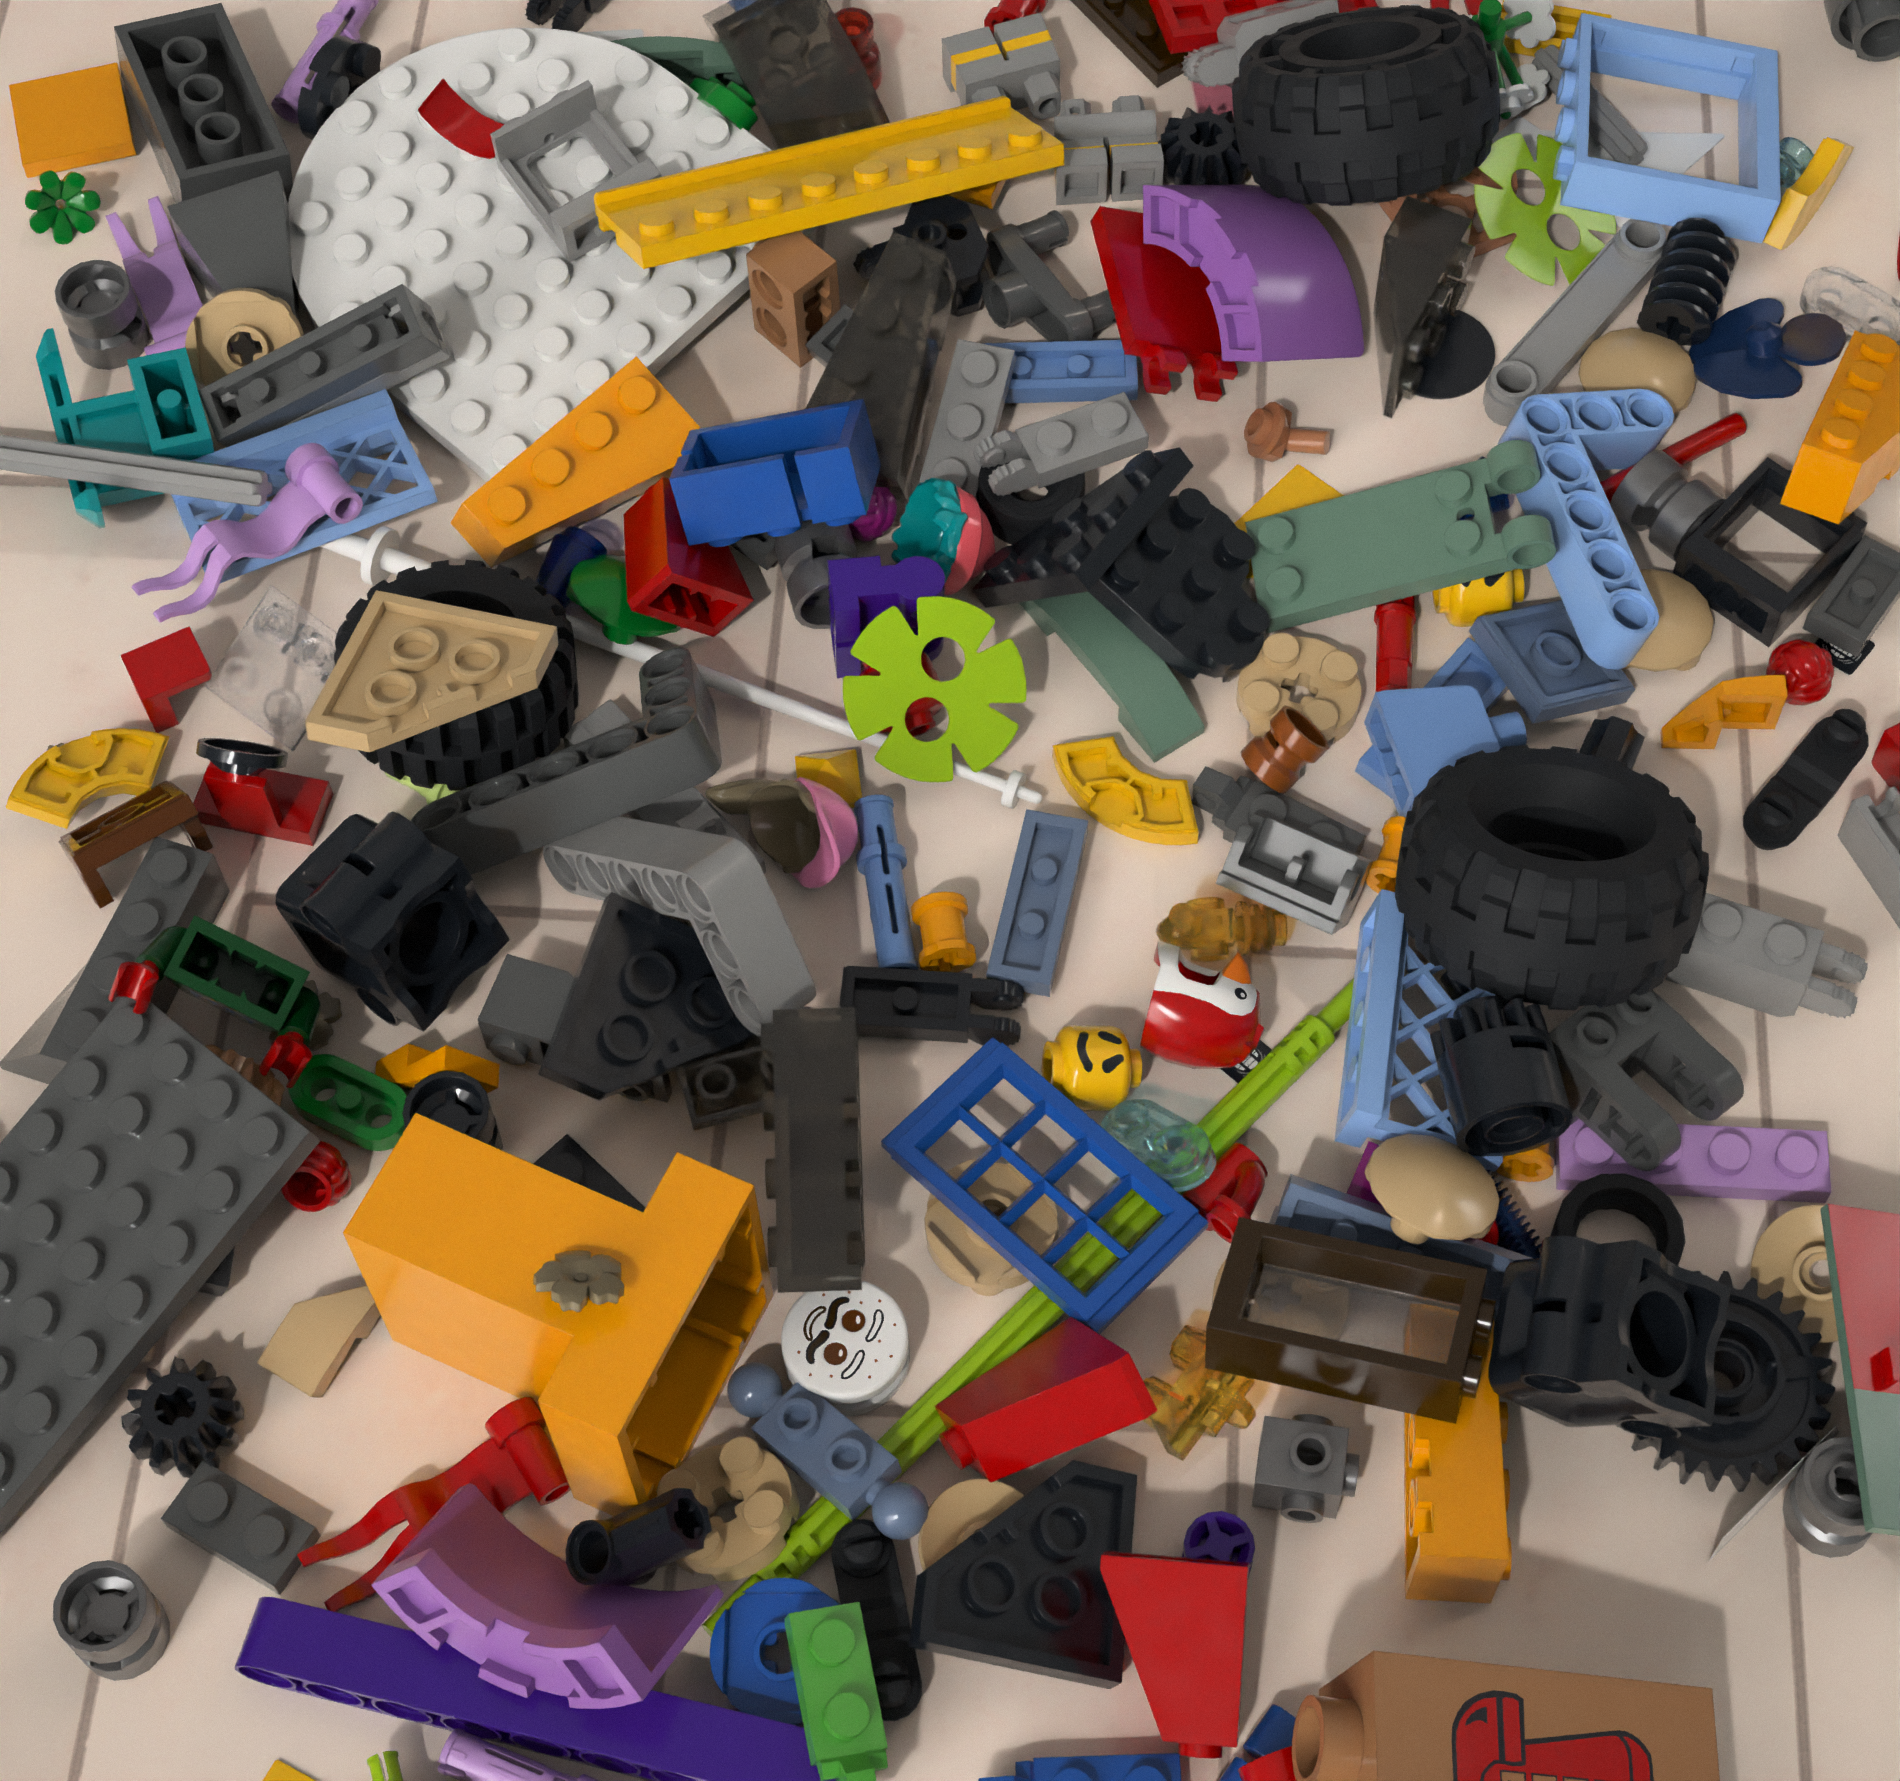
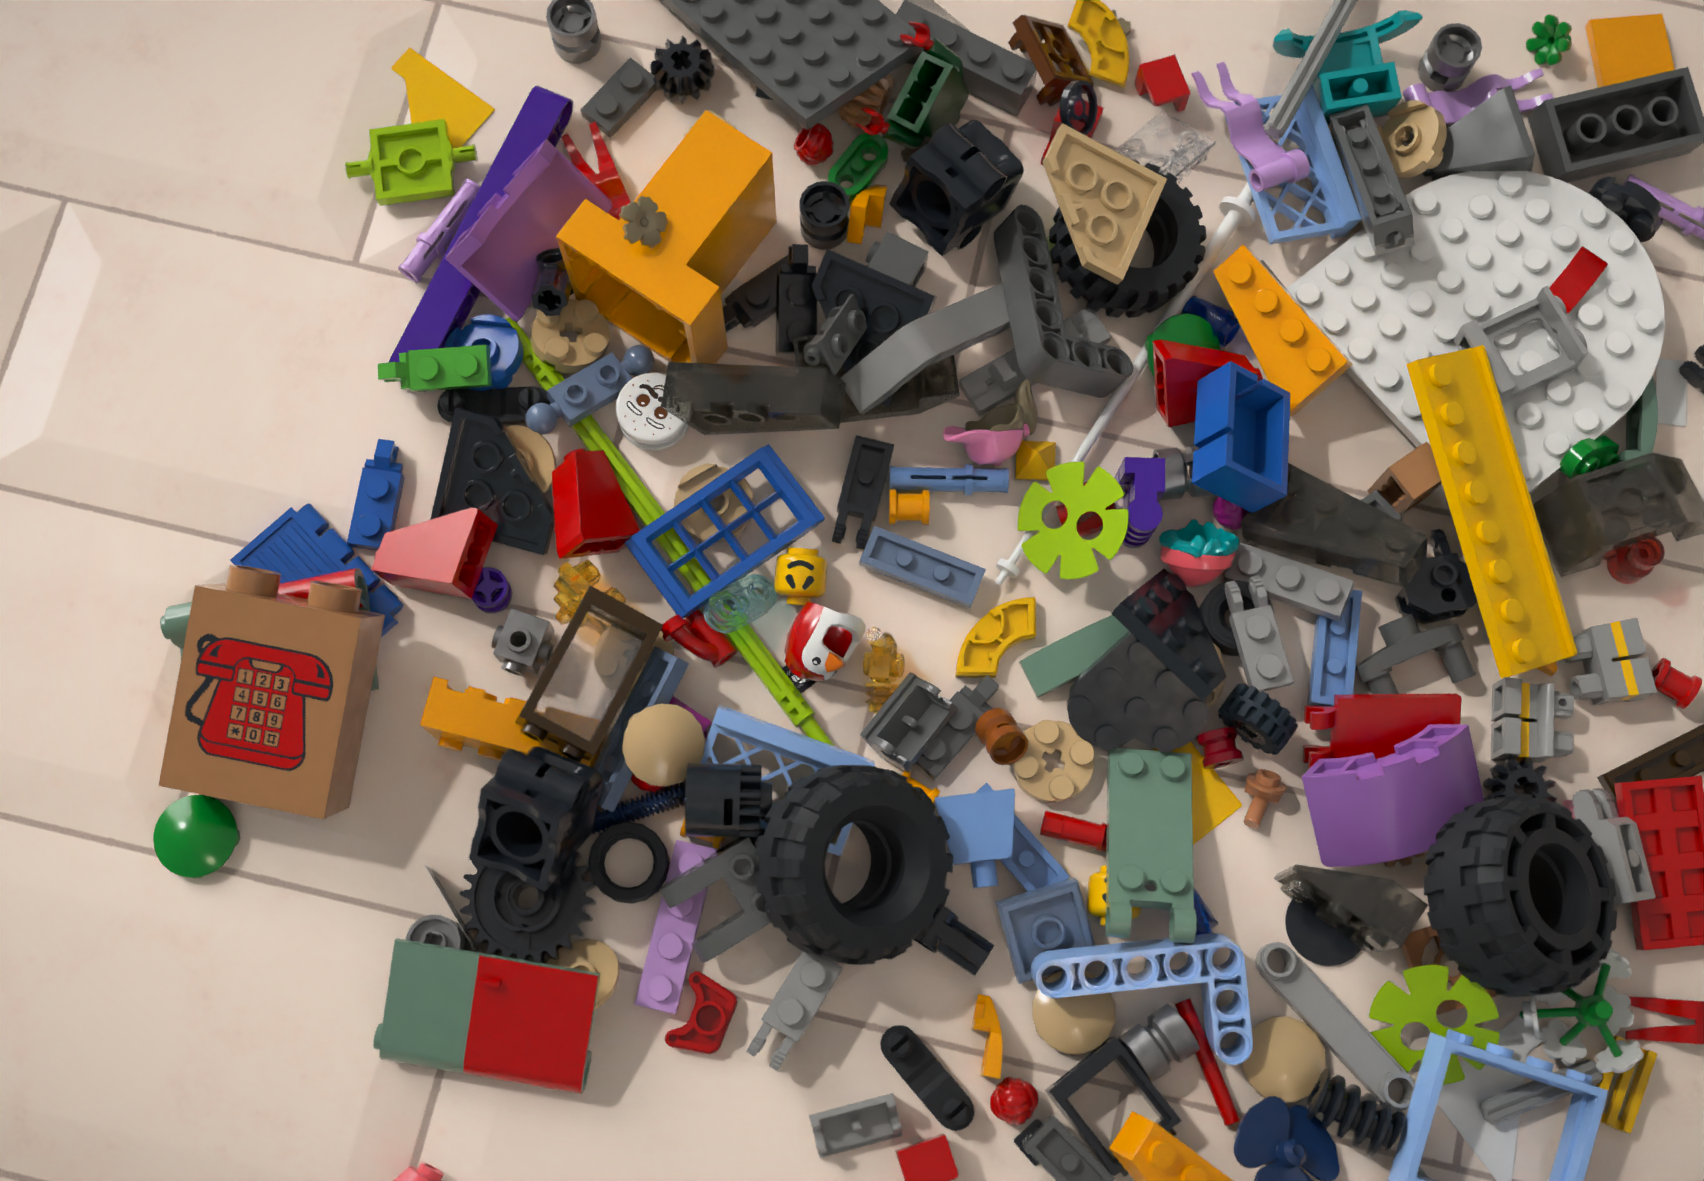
camera: 95 degrees right, 15 degrees up
none -> red piece [665,971,738,1054]
none -> black hinge [776,244,817,354]
none -> dark grey hinge [804,294,868,375]
none -> dark red wheel [1196,727,1244,769]
none -> black wheel [1218,683,1298,755]

